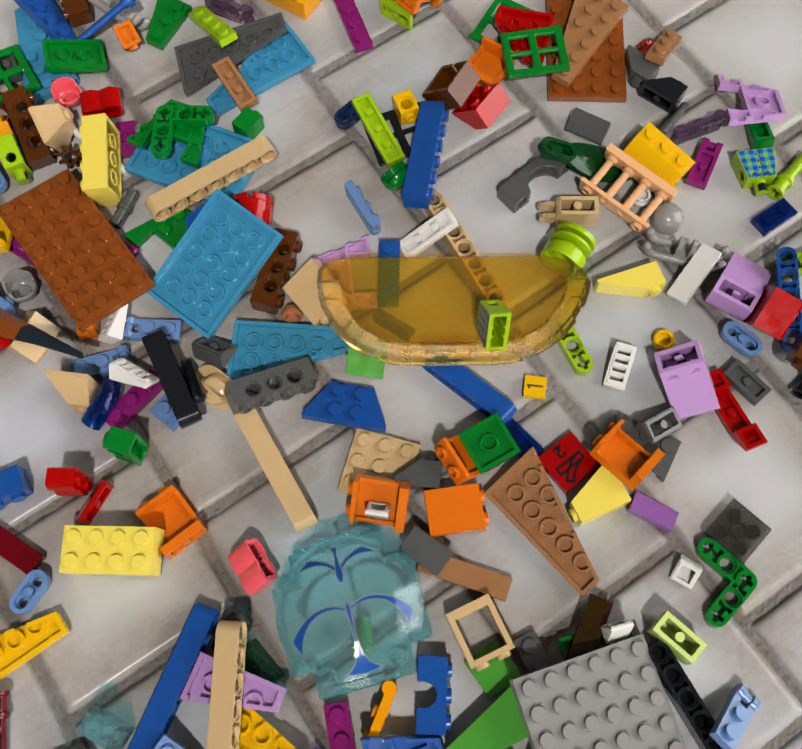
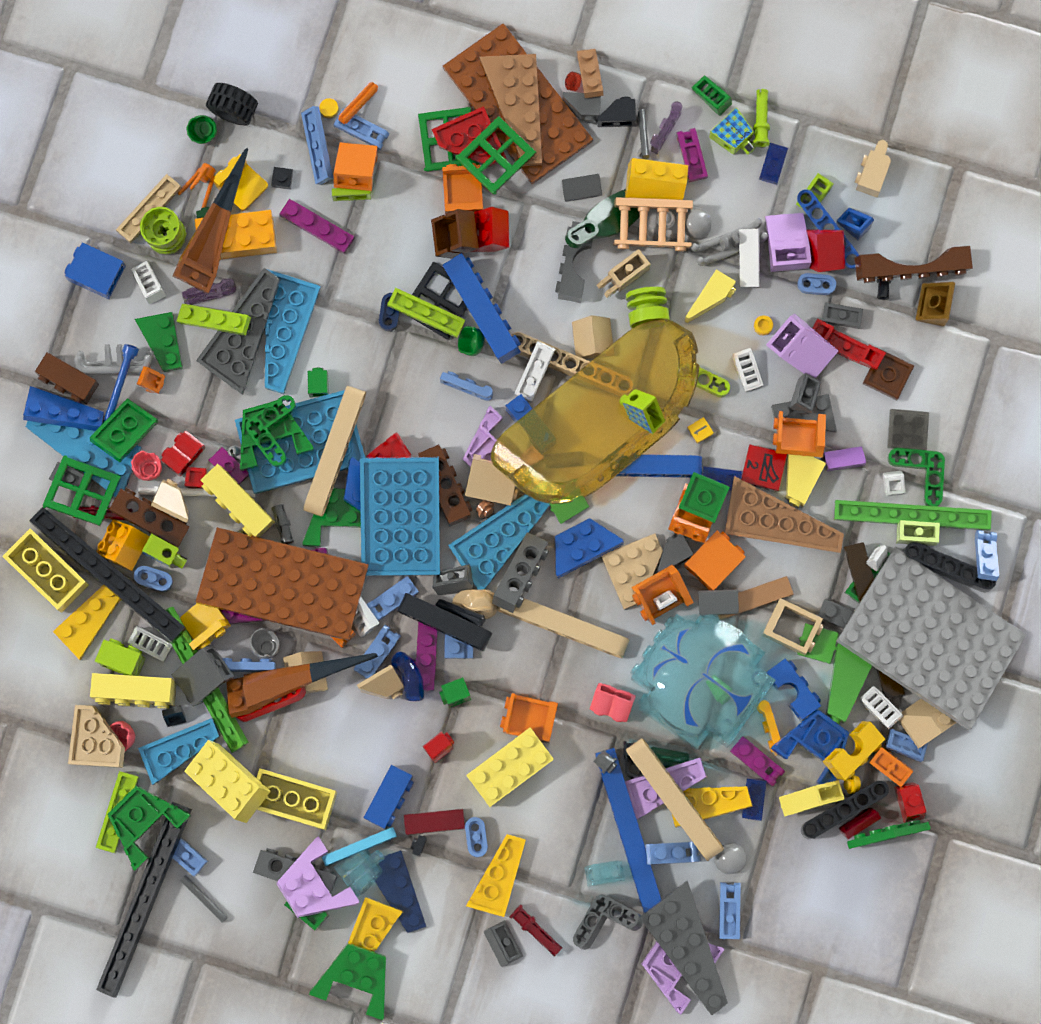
camera: 40 degrees left, 10 degrees up
reddish brown gear [56,143,82,169] -> none
red slope [75,479,113,526] -> none
white slope [109,358,159,389] -> none
medium nougat plate [211,56,258,112] -> none
yellow brick [392,89,419,125] -> none
lavender wing [715,74,786,126] -> none
none -> tan slope [572,315,614,359]
none -> dark grey hose [593,750,617,774]
none -> bright green plate [834,500,992,531]
none -> reddish brown plate [862,349,914,401]

